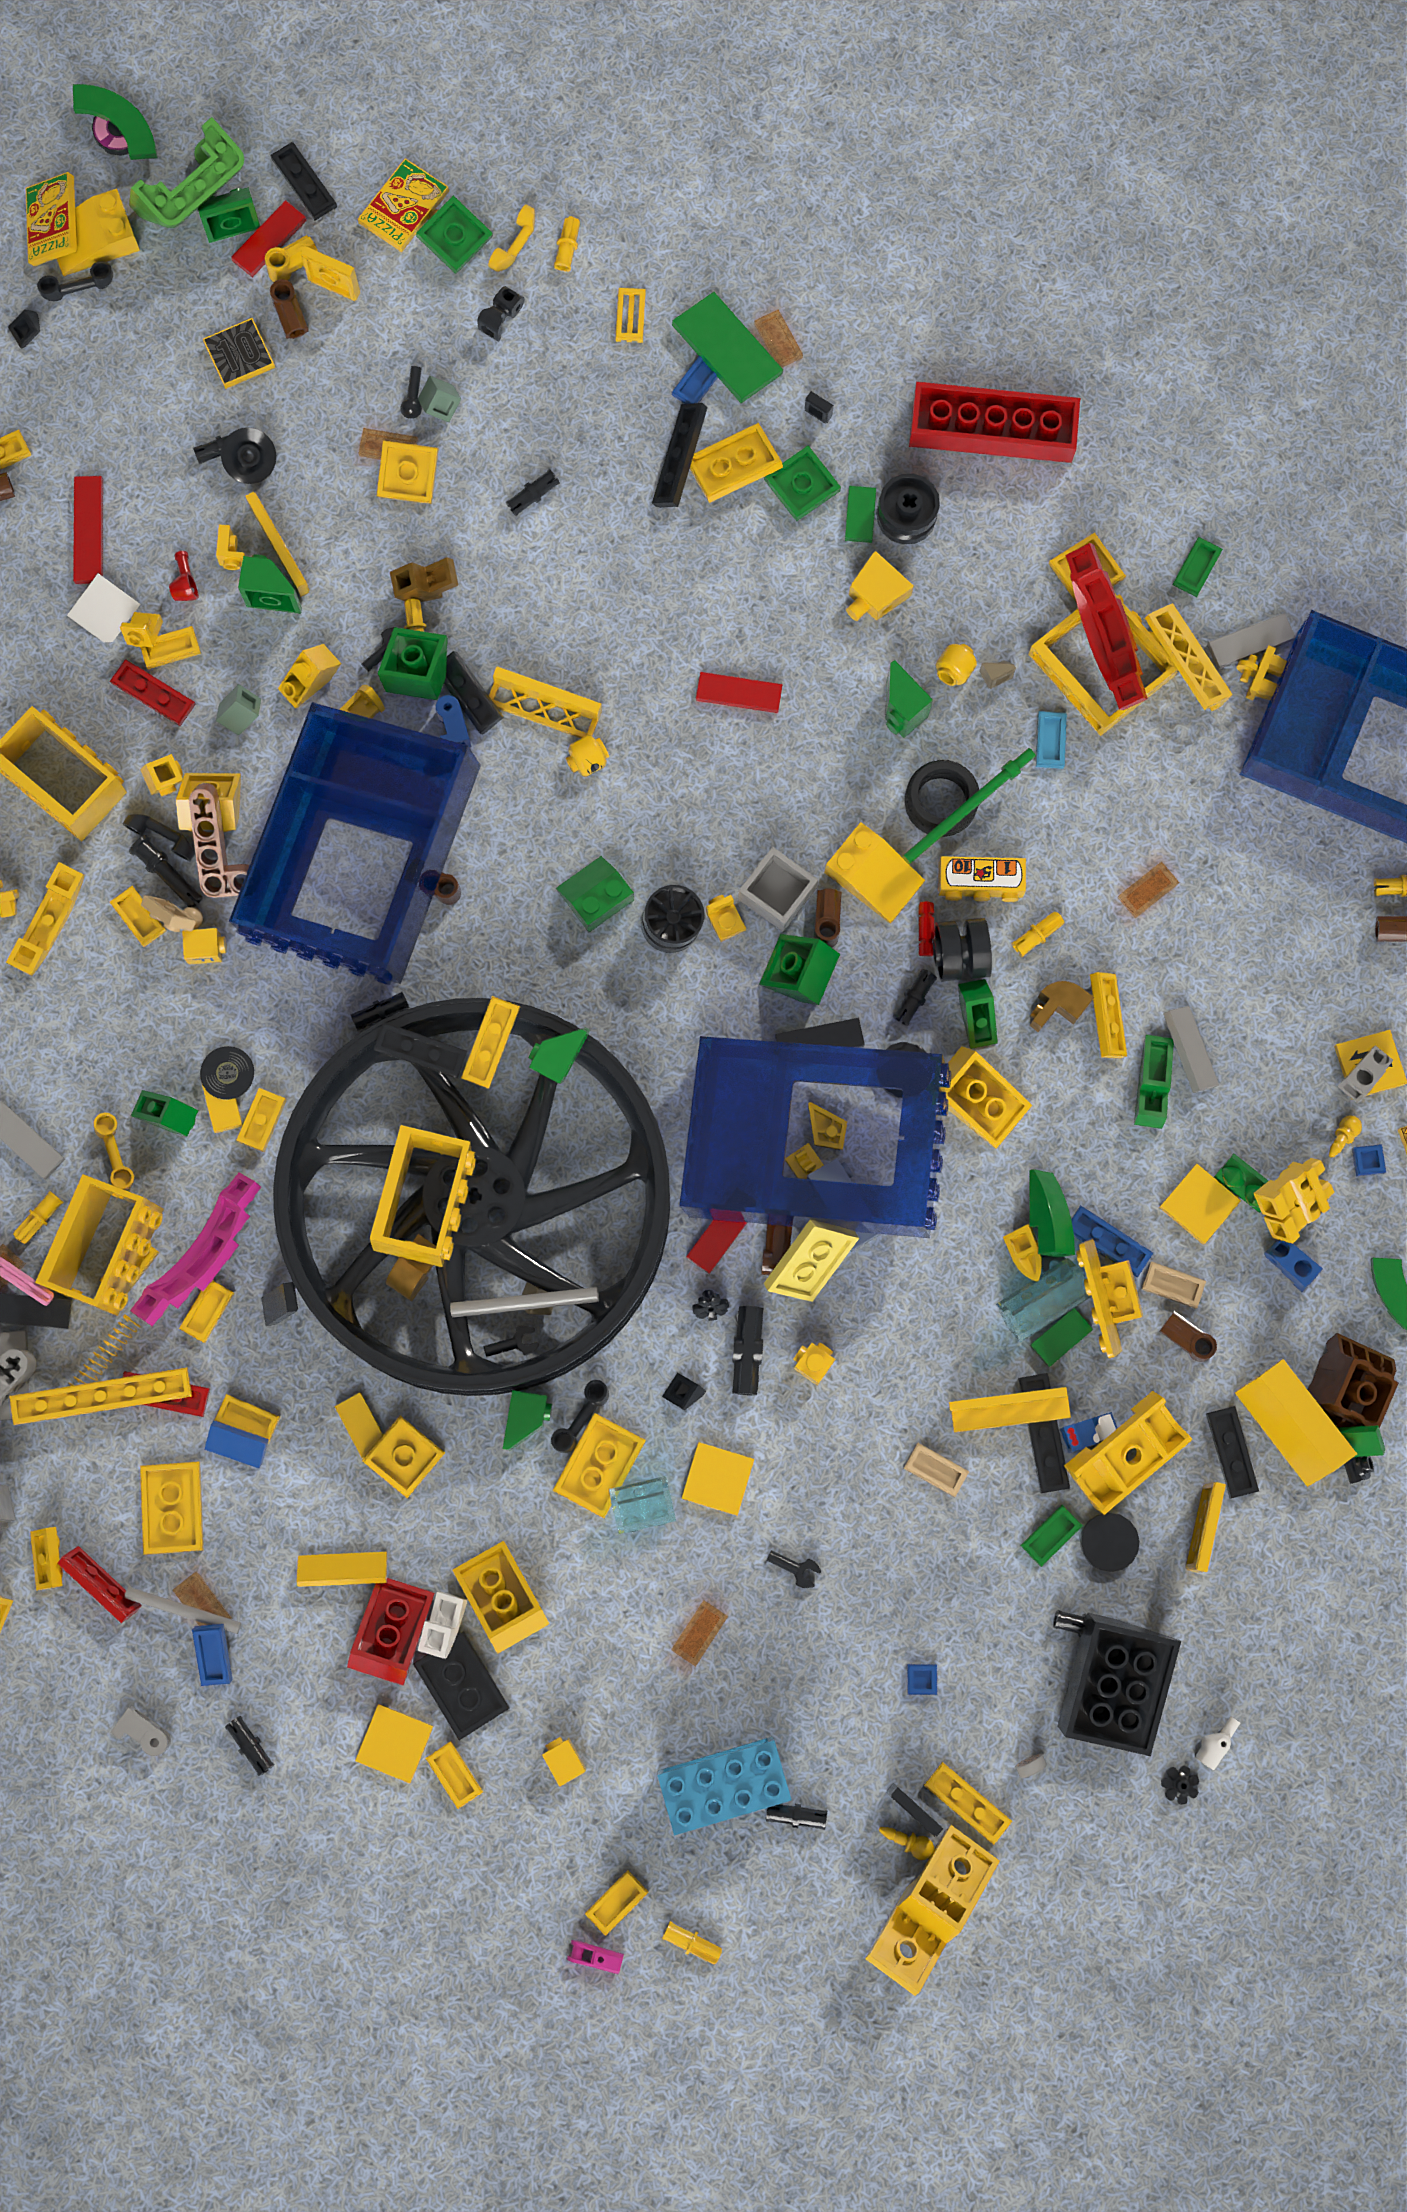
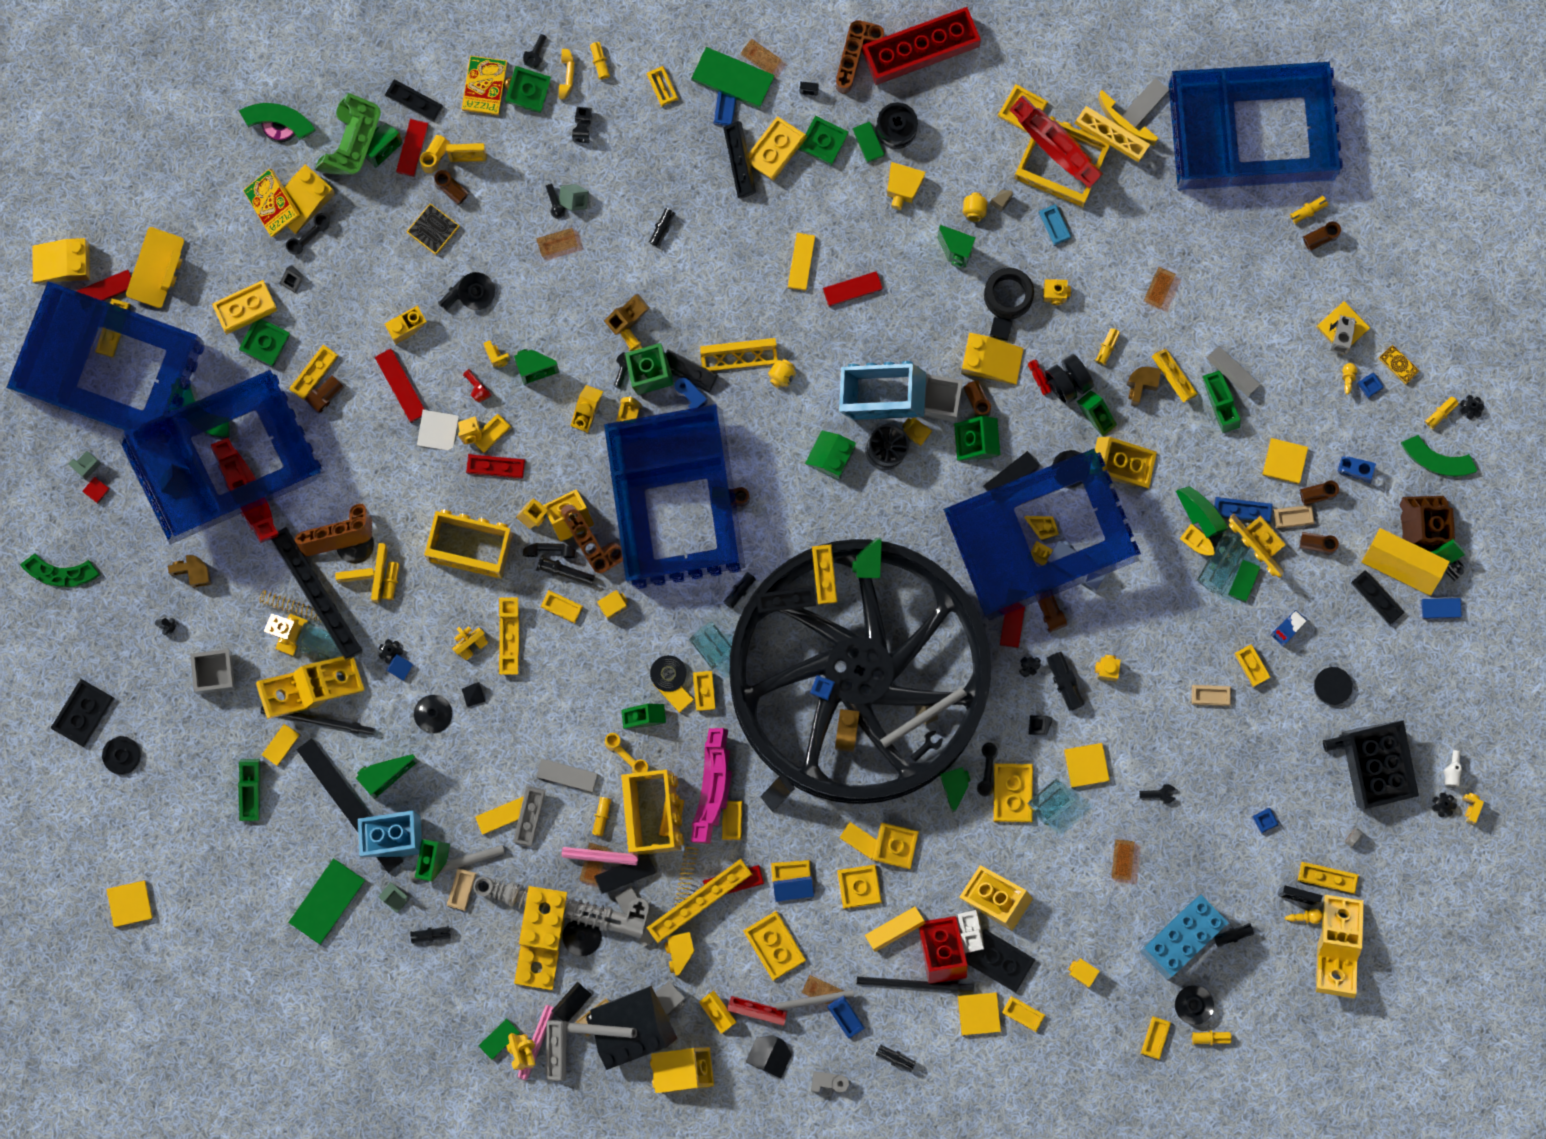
camera: 25 degrees left, 0 degrees up
tan plate [141,895,203,932] -> none
sand green panel [216,684,261,735] -> none
yellow tile [245,491,310,597] -> none
yellow hose [370,1125,476,1267] -> none
yellow tile [376,441,439,504] -> none
dark pink bar [567,1940,624,1975] -> none
light yellow plate [764,1219,859,1302] -> none
black pin [893,969,937,1026] -> none
green bar [902,748,1036,864] -> none
brick [938,856,1026,902] -> none
yellow fence [949,1387,1071,1433] -> none
black tile [1018,1373,1070,1494] -> none
green tile [1020,1505,1083,1567] -> none
yellow piece [1064,1391,1193,1515] -> none
green tile [1172,536,1223,598] -> none
yellow tile [1185,1482,1226,1573] -> none
green tile [1214,1153,1268,1213] -> none
yellow hips [1236,645,1287,701] -> none
yellow hips [1254,1158,1335,1244] -> none
none -> yellow slope [384,305,427,345]
none -> black bar [523,34,547,68]
none -> yellow slope [664,932,694,977]
none -> clear light blue brick [689,621,731,670]
none -> black slope [746,1035,792,1079]
none -> yellow tile [788,233,815,291]
none -> blue tile [810,675,835,701]
none -> dark orange beam [836,20,884,94]
none -> yellow tile [837,864,882,909]
none -> dark azure hose [839,361,926,420]
none -> black bar [856,976,974,993]
none -> black tile [990,317,1012,341]
none -> yellow brick [1043,279,1071,305]
none -> yellow slope [1098,90,1158,146]
none -> black dish [1175,985,1214,1025]
none -> yellow plate [1234,644,1270,687]
none -> reddish brown piece [1299,480,1339,506]
none -> blue tile [1421,598,1462,619]
none -> yellow bracket [1462,793,1484,825]

